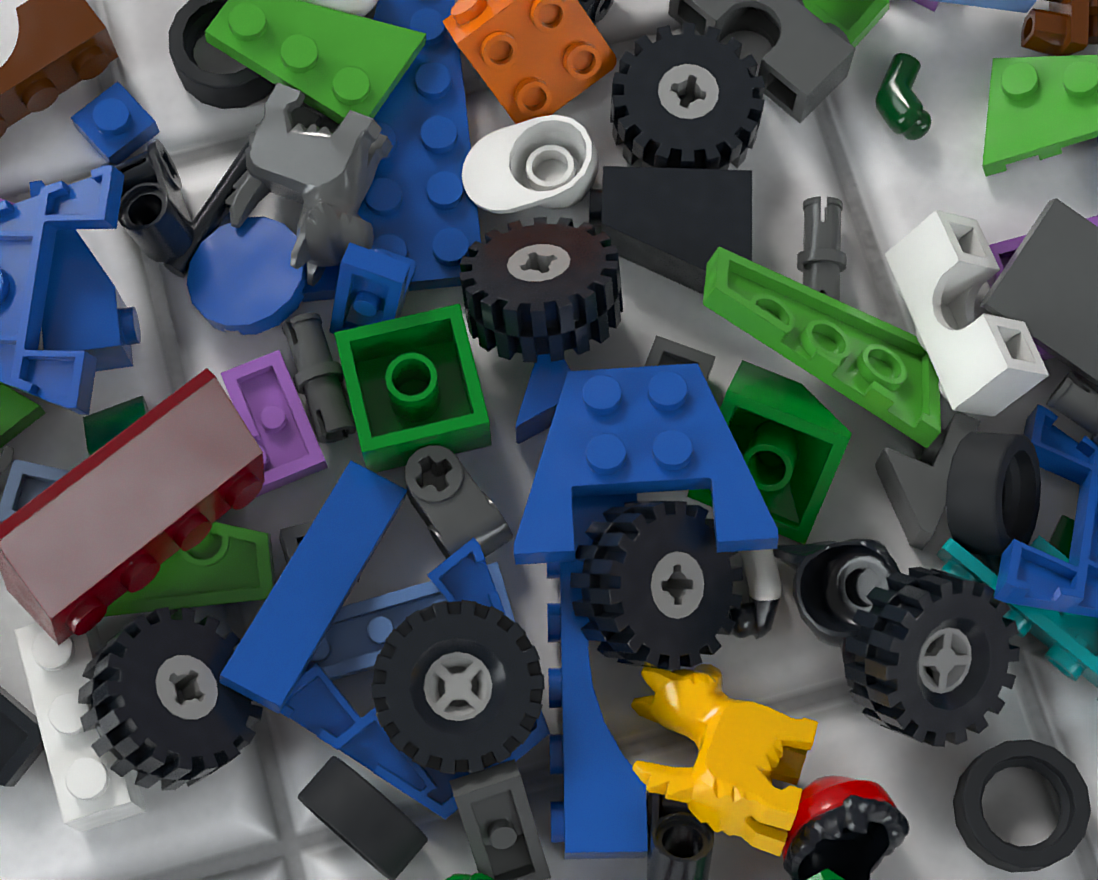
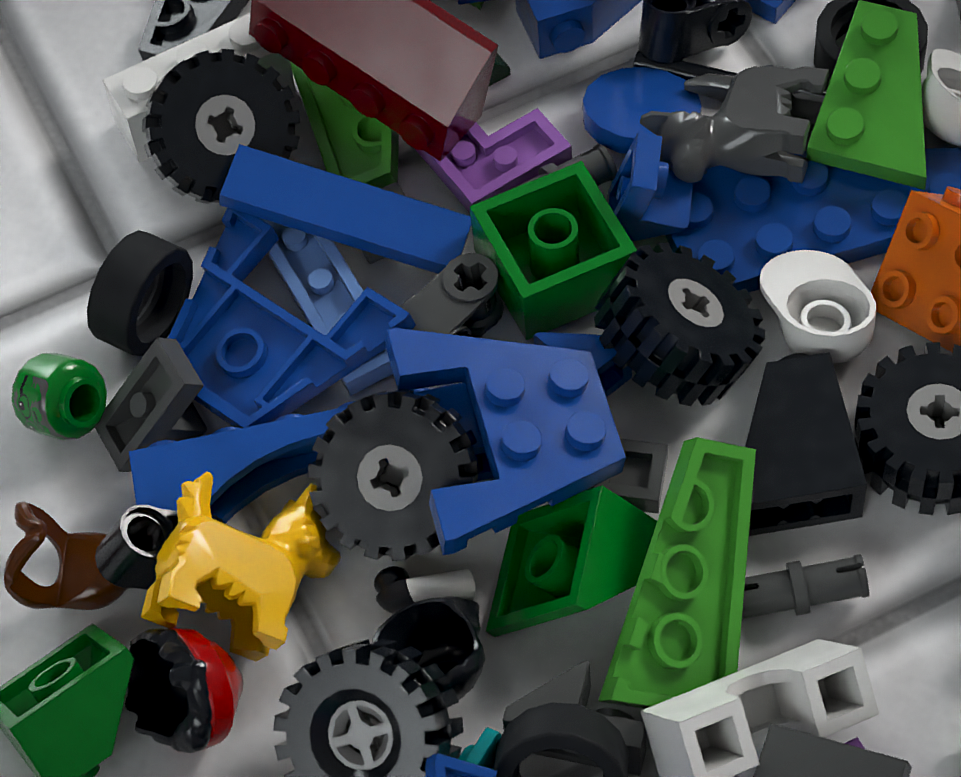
camera: 85 degrees right, 15 degrees down
black wheel [371,600,545,774] -> none

